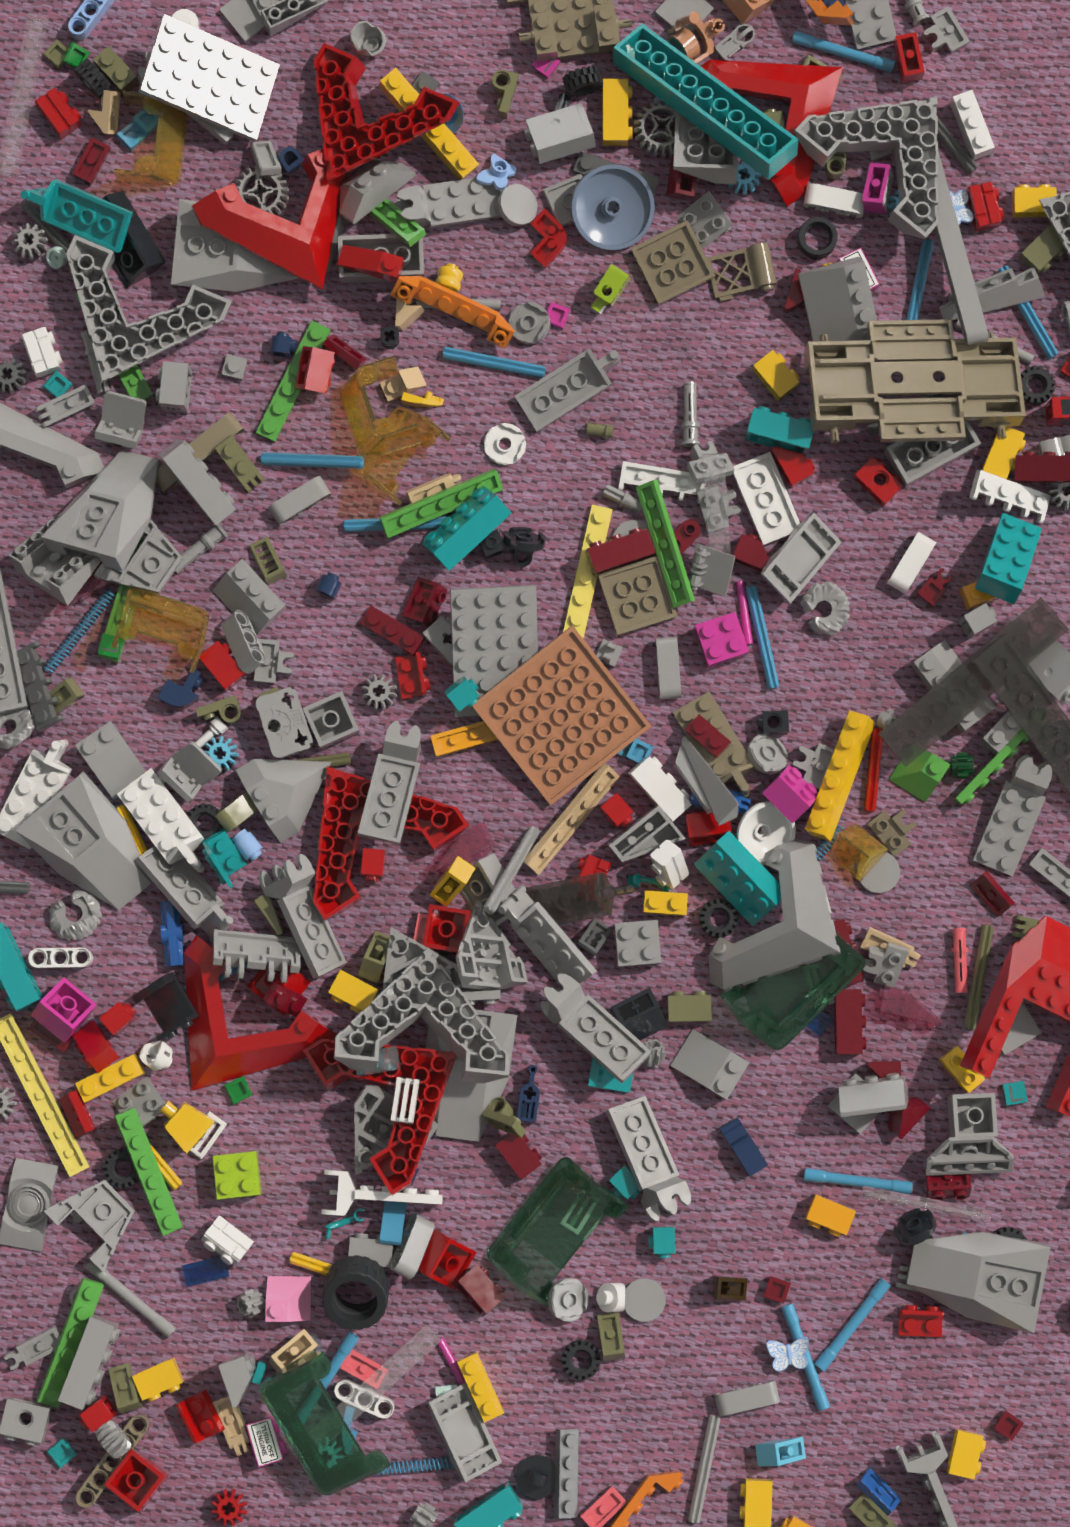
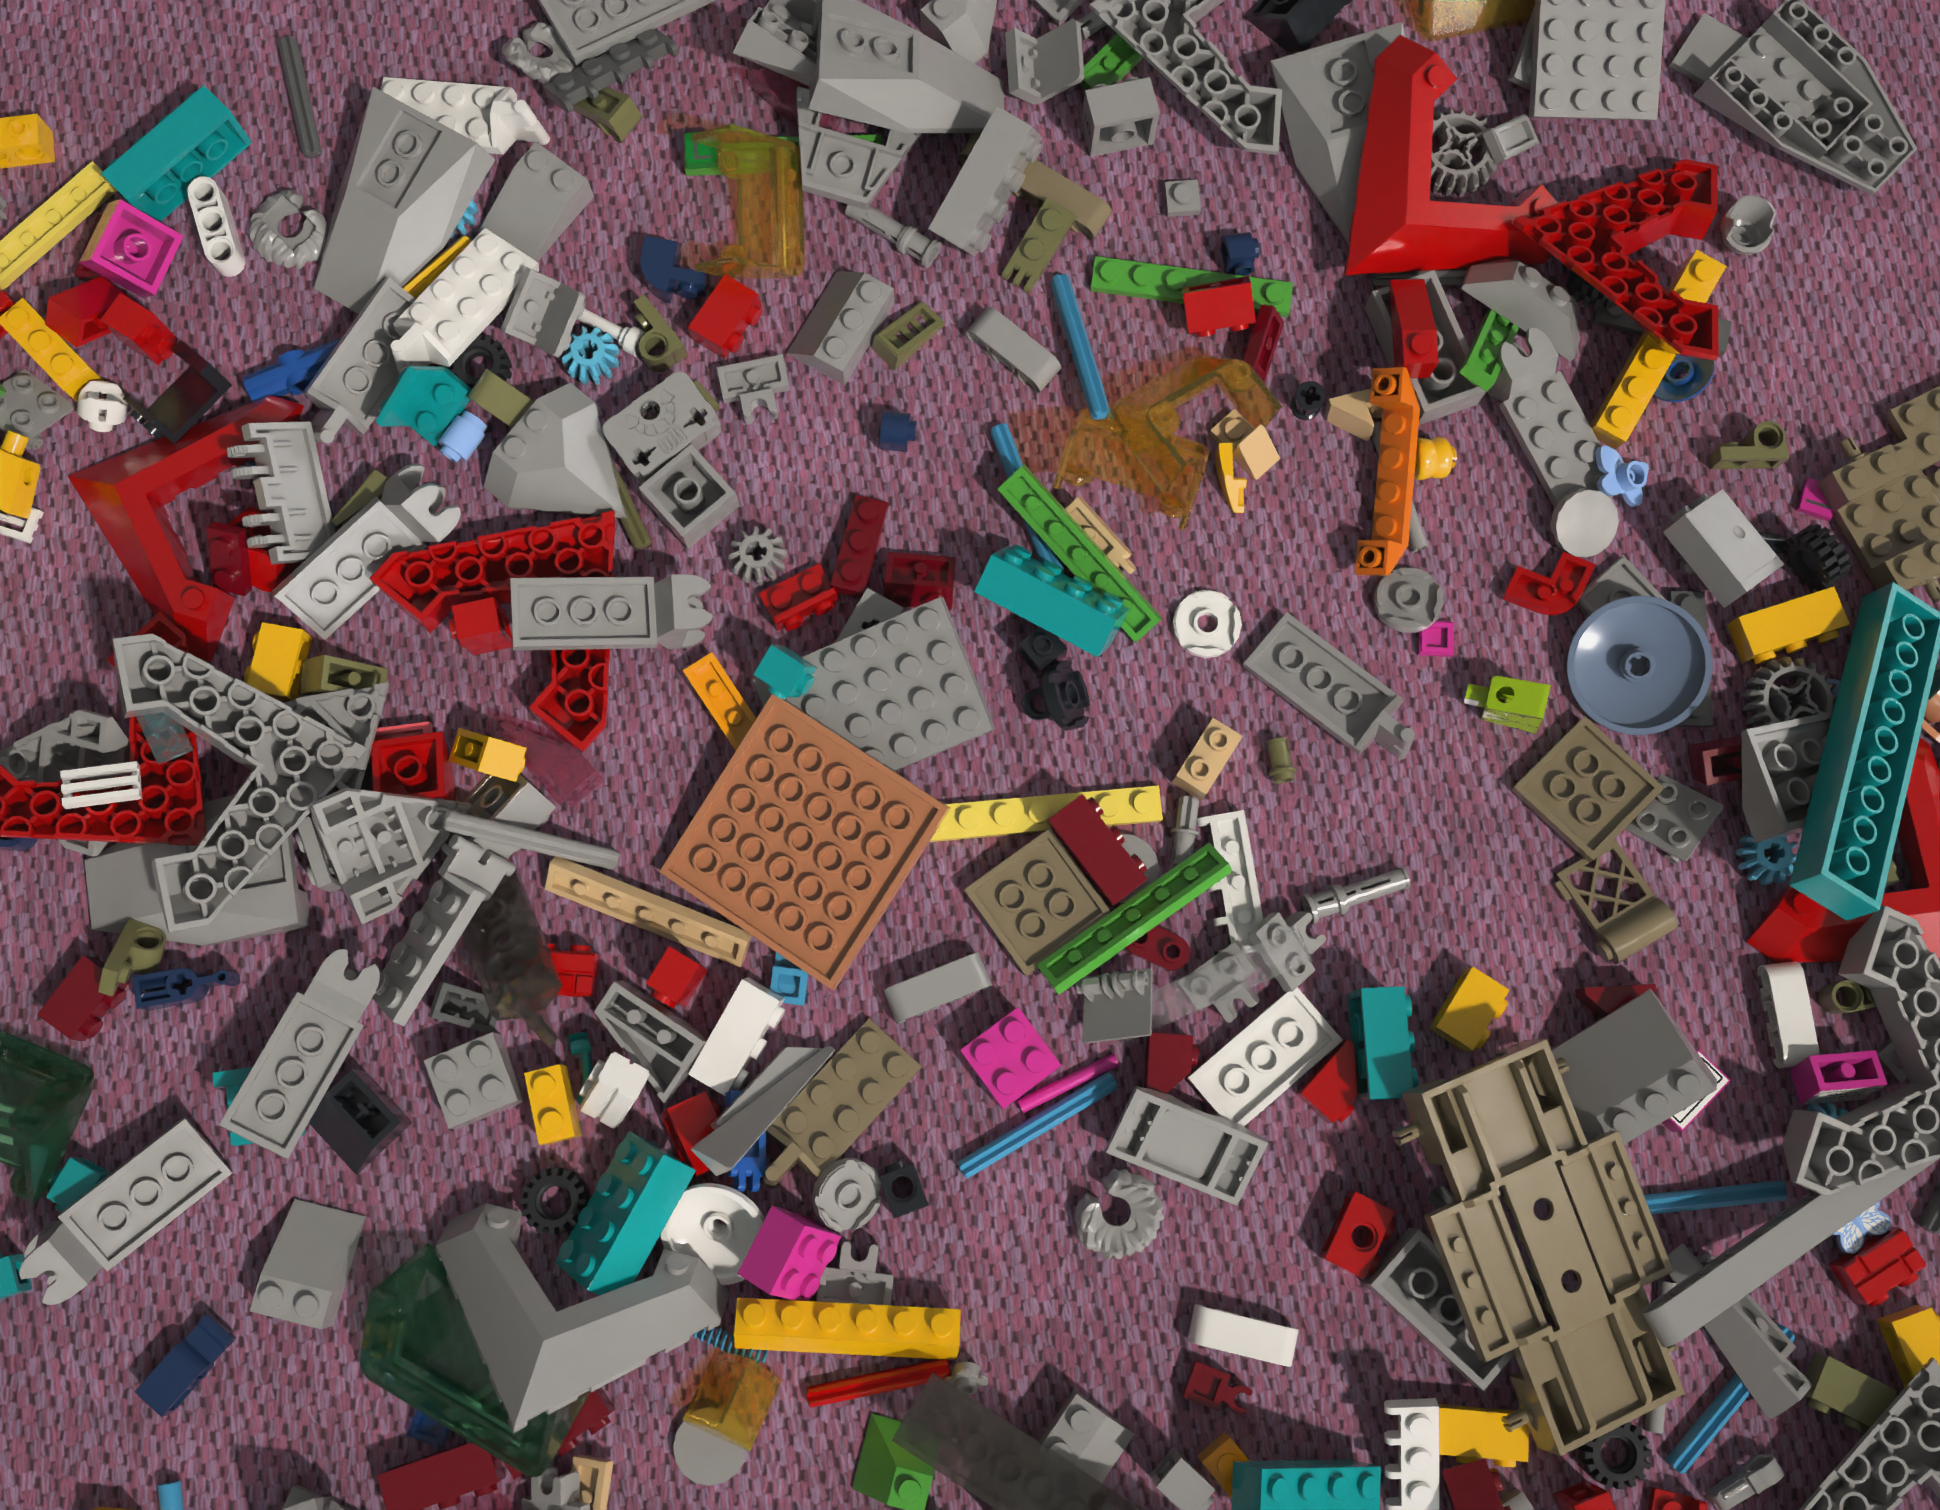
camera: 75 degrees right, 5 degrees down
dark azure piece [43,587,116,674] -> none
light grey beam [221,610,266,674] -> none
green tile [224,1076,253,1105] -> none
dark blue plate [276,147,304,173] -> none
dark azure axle [442,347,546,378] -> none
light grey tile [596,639,623,667] -> none
light grey gear [642,1039,666,1067] -> none
olive brick [667,991,712,1022] -> none
dark red plate [685,714,731,759] -> none
black tyre [797,217,838,259] -> none
dark tan plate [868,809,917,857] -> none
none -> tan brick [1172,718,1243,801]

